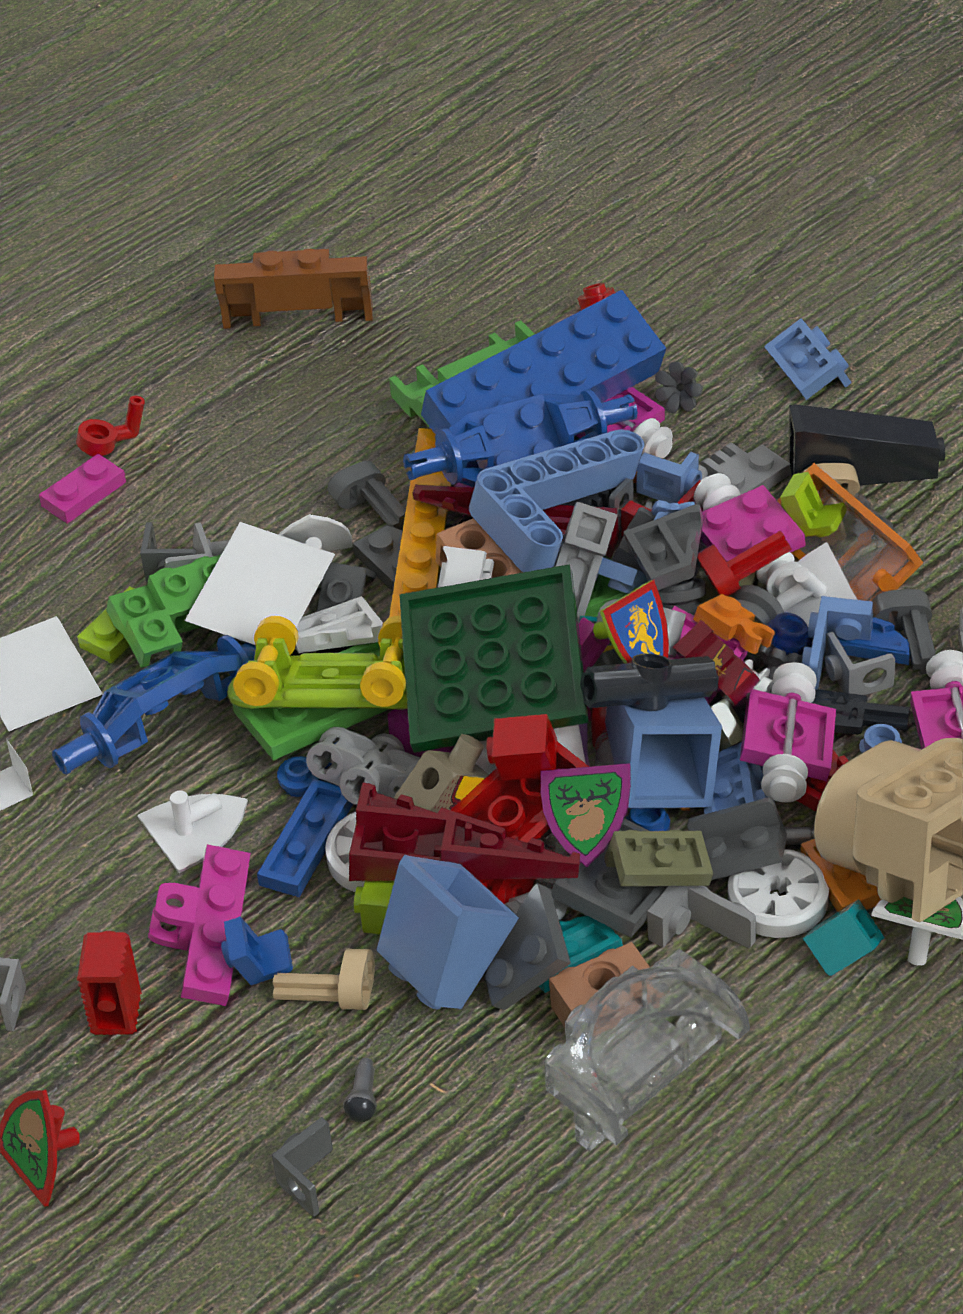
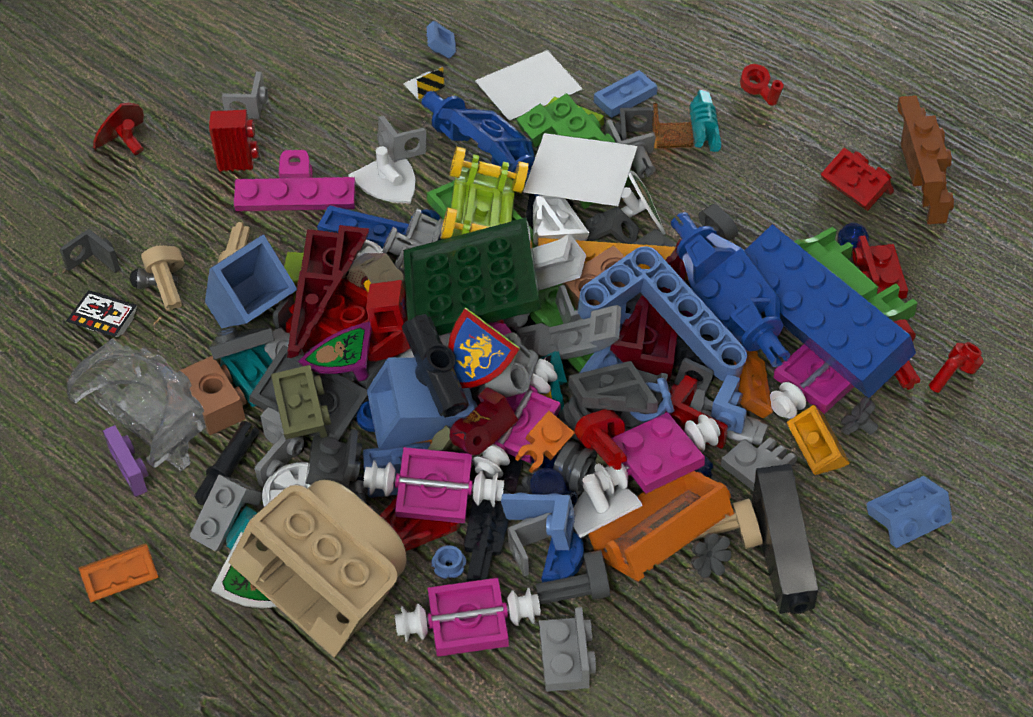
camera: 85 degrees right, 5 degrees up
dark pink plate [39,454,126,524] -> none
blue bracket [221,916,293,985] -> none
lime bracket [780,472,848,537] -> none
none -> piece [66,290,137,337]
none -> orange plate [79,543,159,602]
none -> medium lavender plate [103,425,148,497]
none -> tan piece [141,246,185,311]
none -> light grey bracket [190,475,262,551]
none -> black axle [194,421,259,506]
none -> light grey bracket [377,115,426,162]
none -> medium blue plate [594,70,657,118]
none -> clear orange bracket [652,103,694,148]
none -> teal hinge [690,90,721,152]
none -> light orange slope [786,405,850,475]
none -> red bracket [820,148,894,211]
none -> clear blue plate [837,223,869,251]
none -> red bracket [852,235,908,299]

